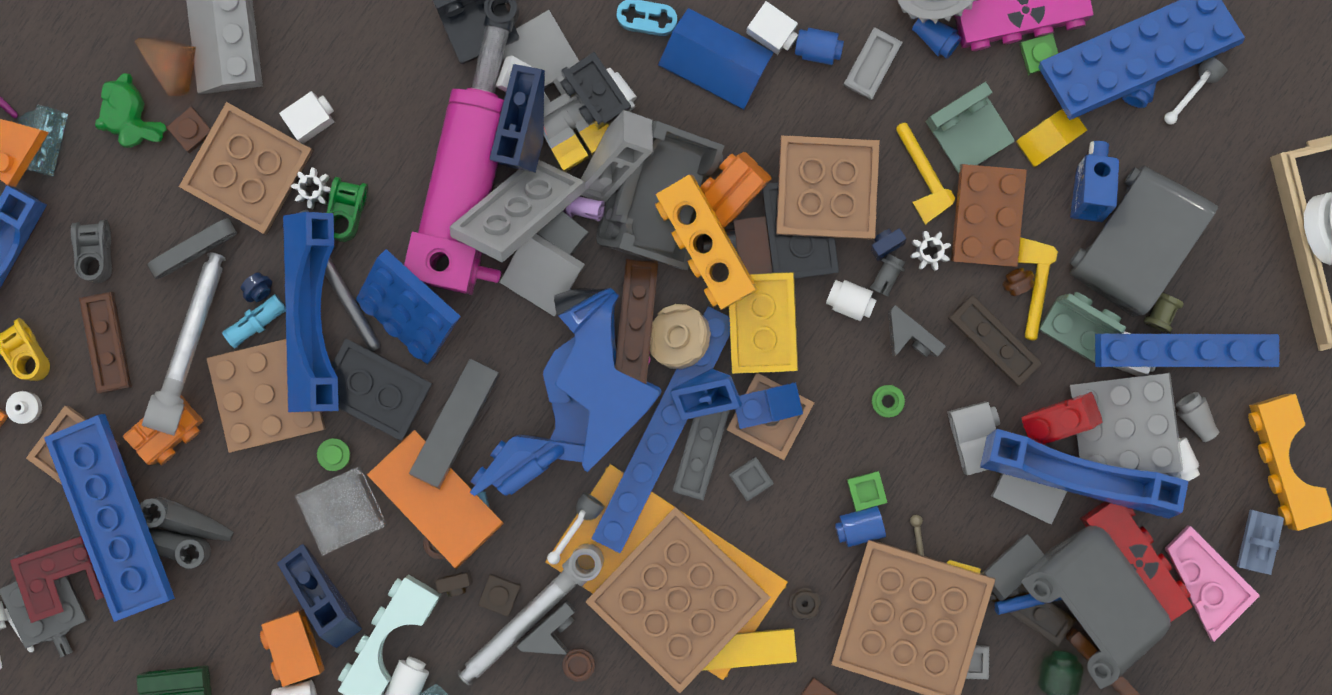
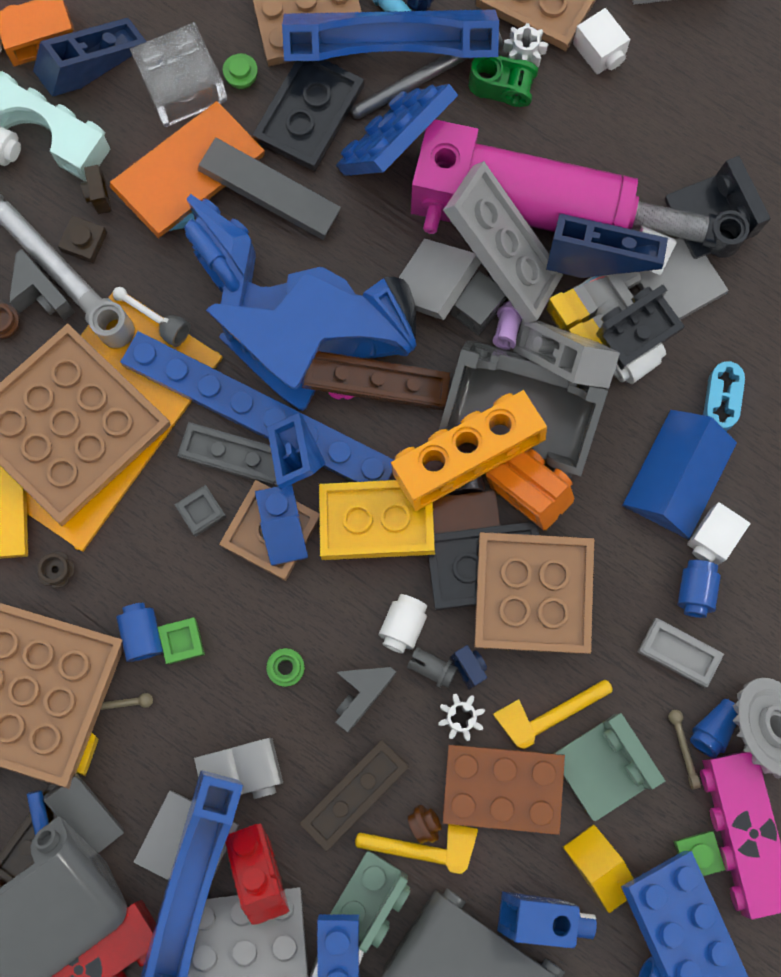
camera: 90 degrees right, 10 degrees down
tan tile [650,304,711,369] -> none
none -> dark tan hinge [668,710,701,790]

